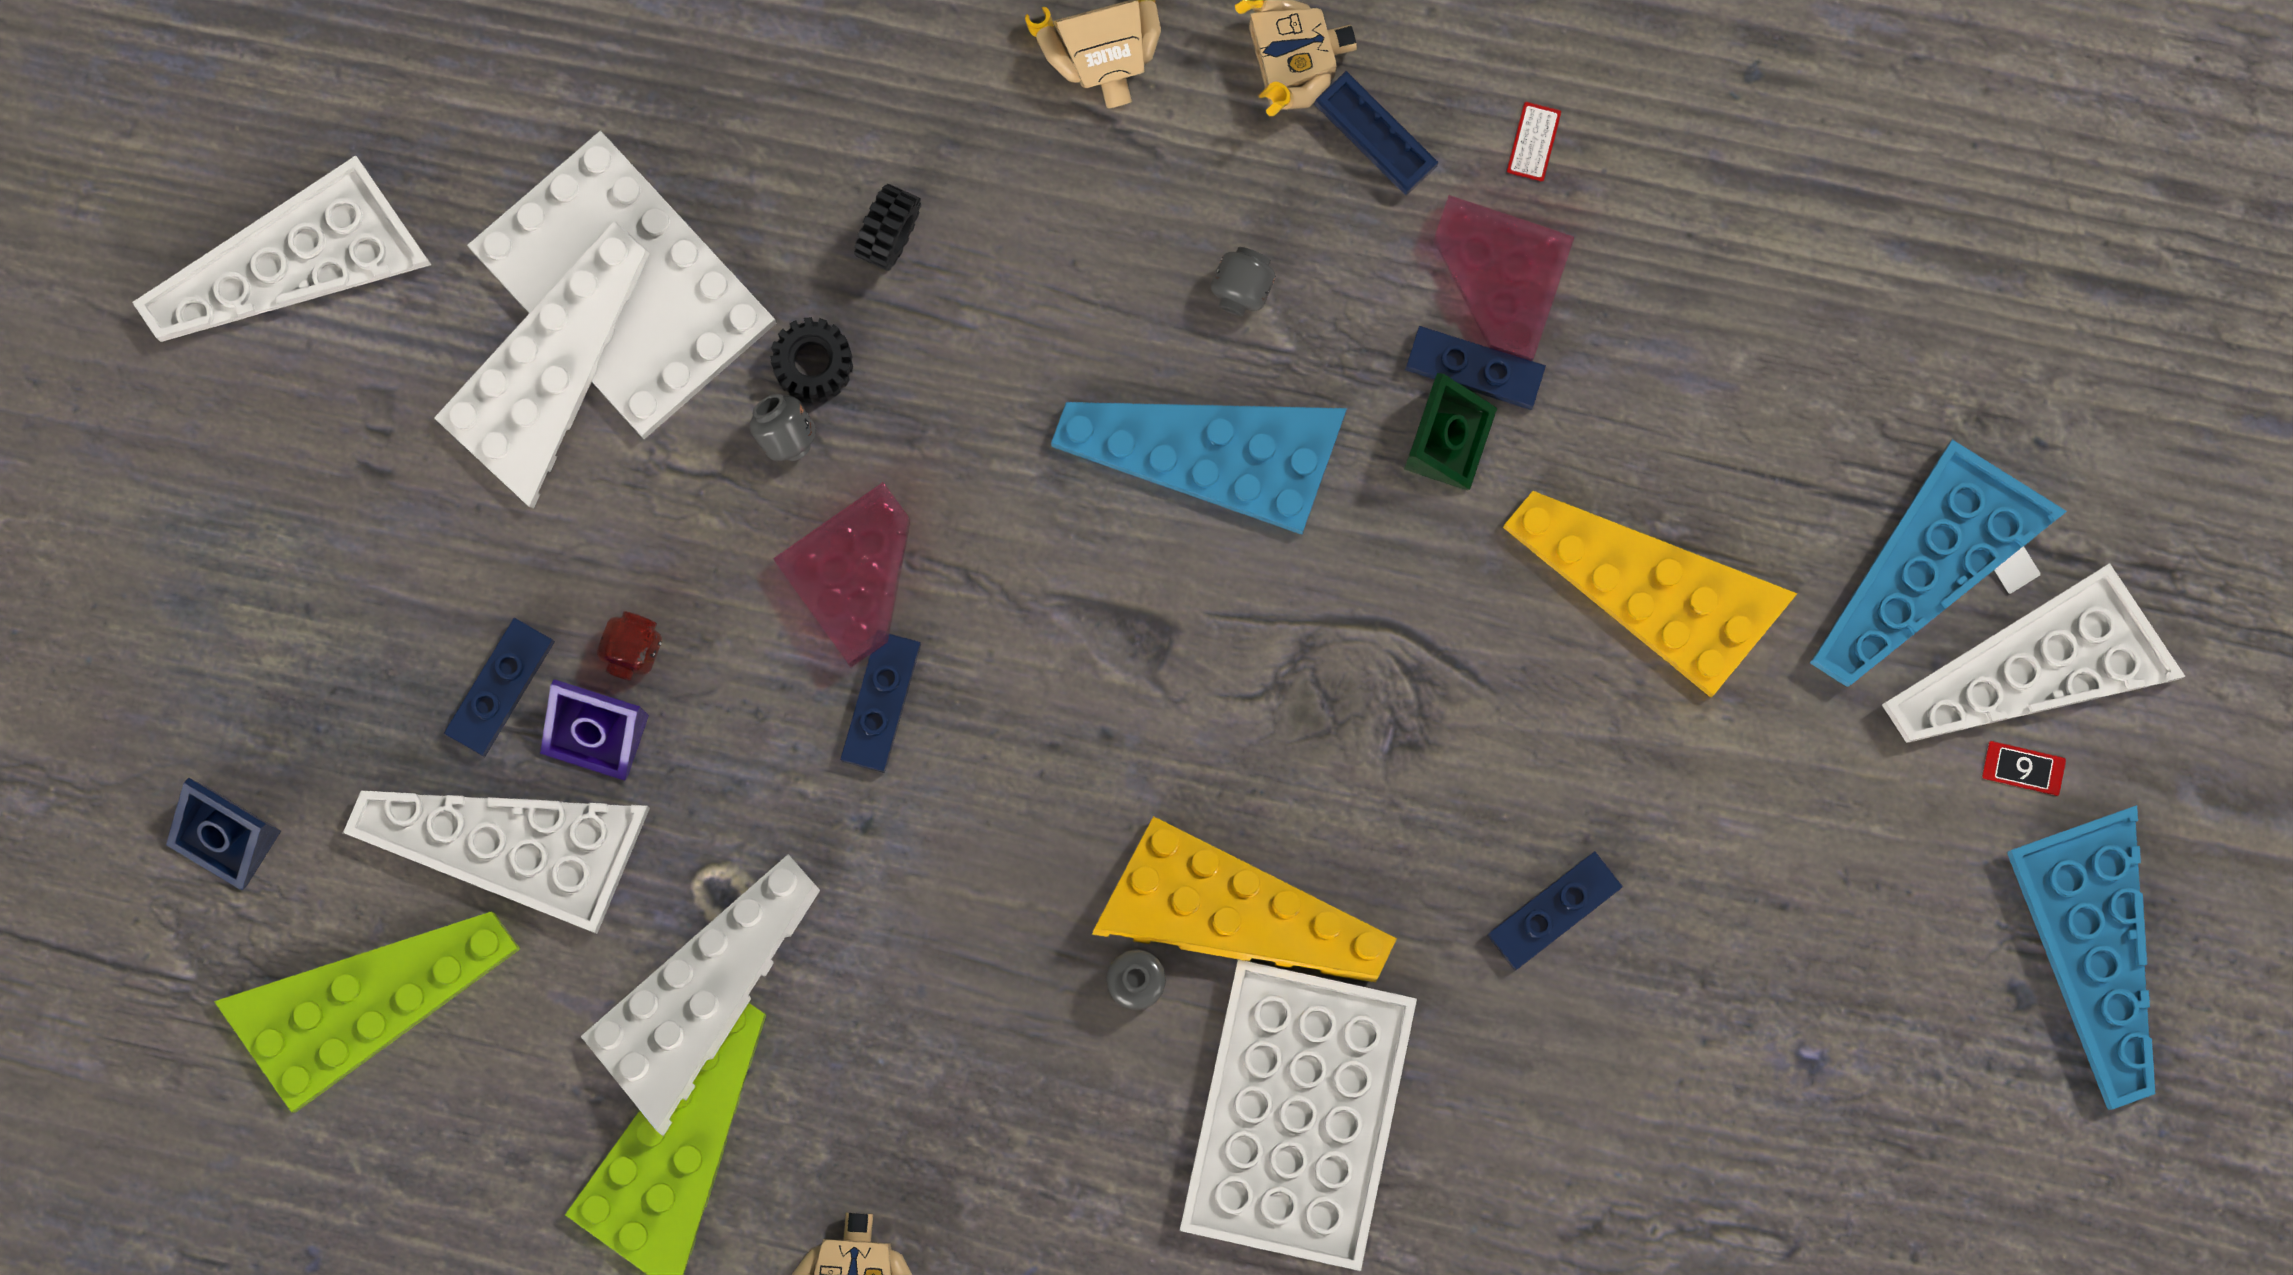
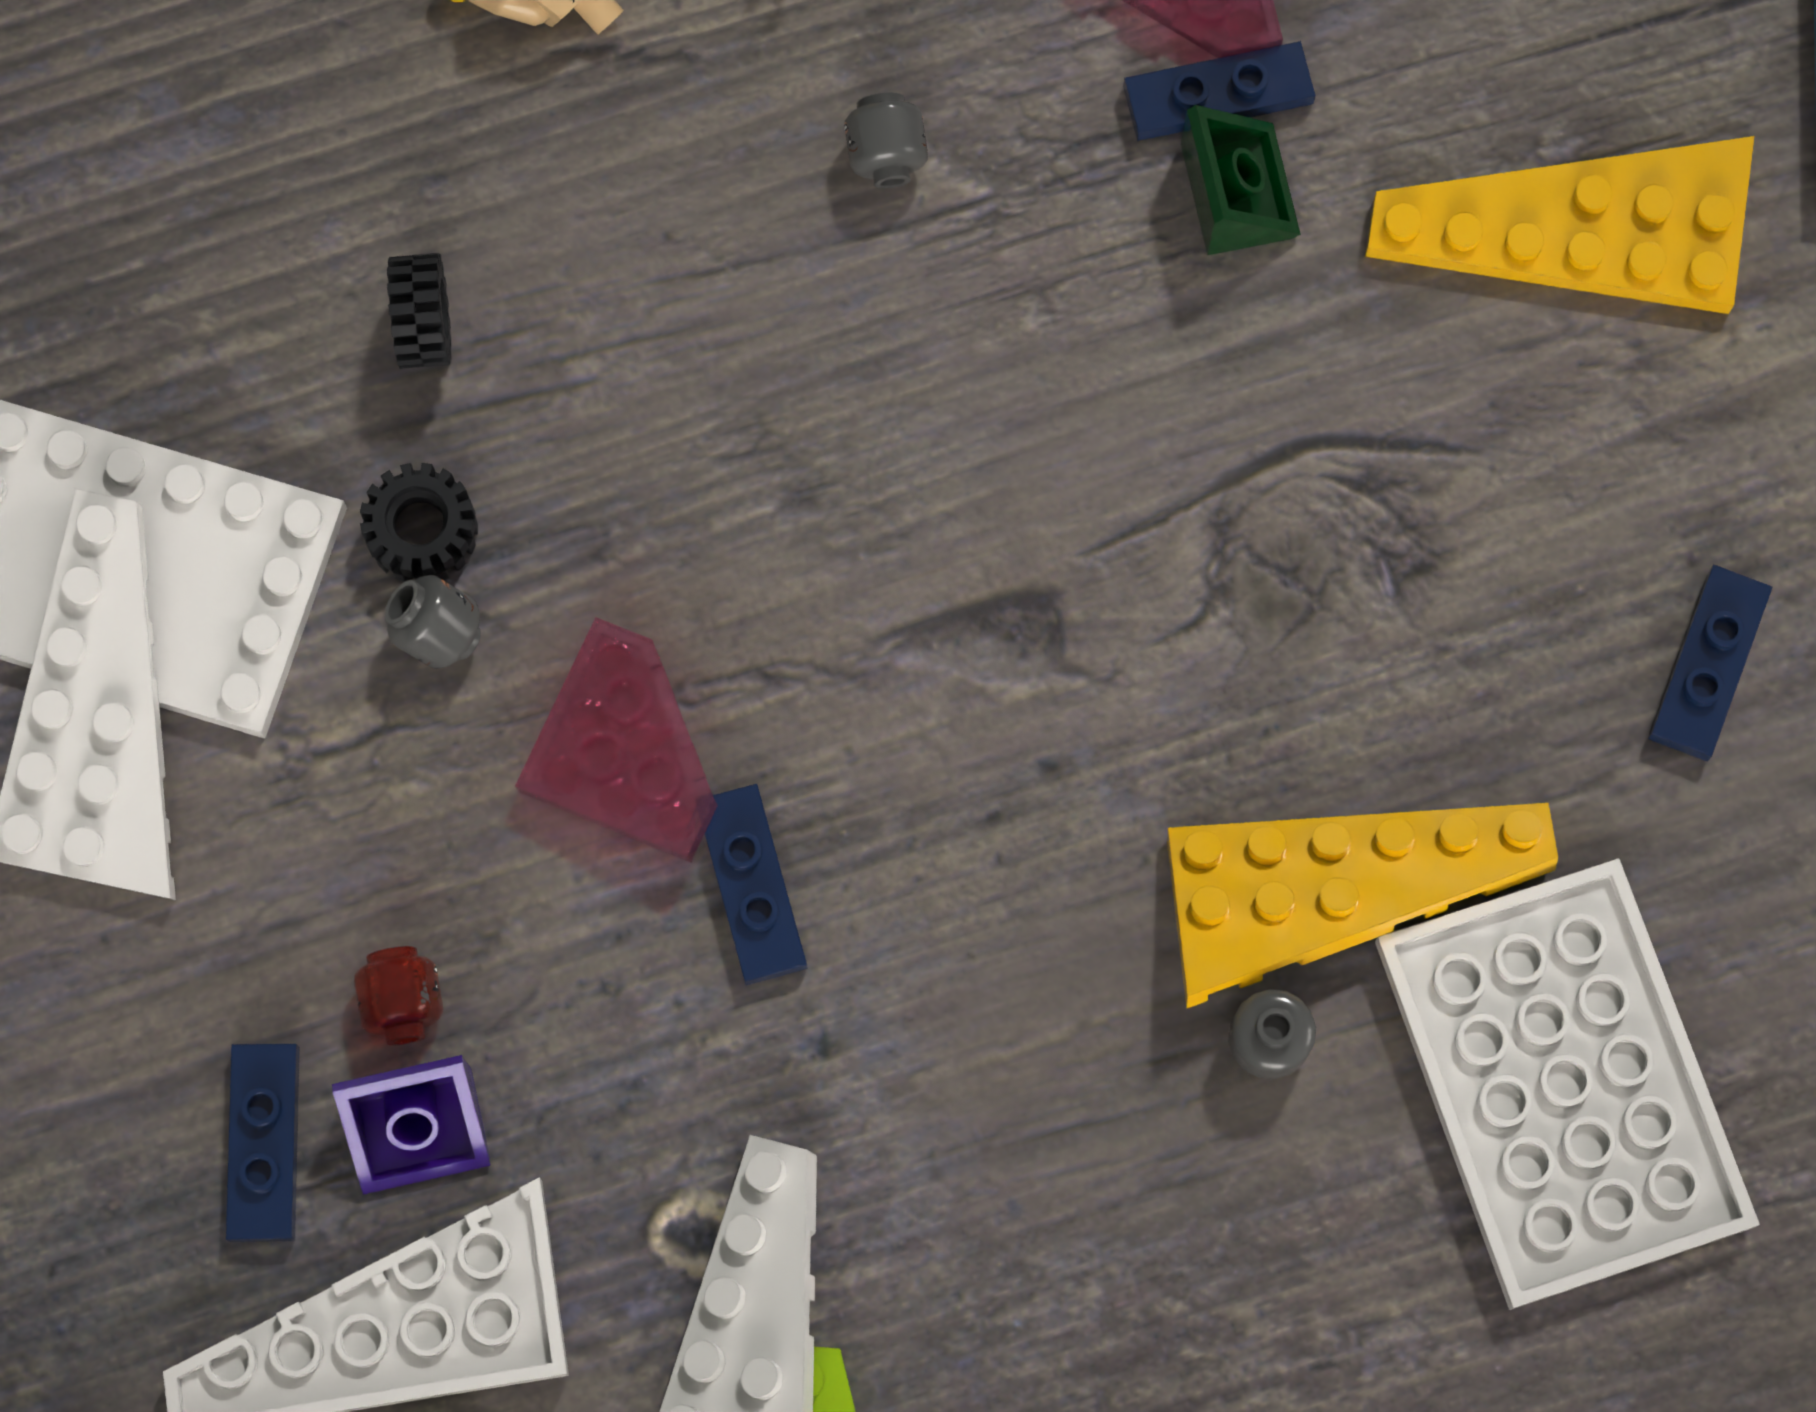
camera: 30 degrees left, 5 degrees down
dark azure wing [1051,402,1347,535] -> none

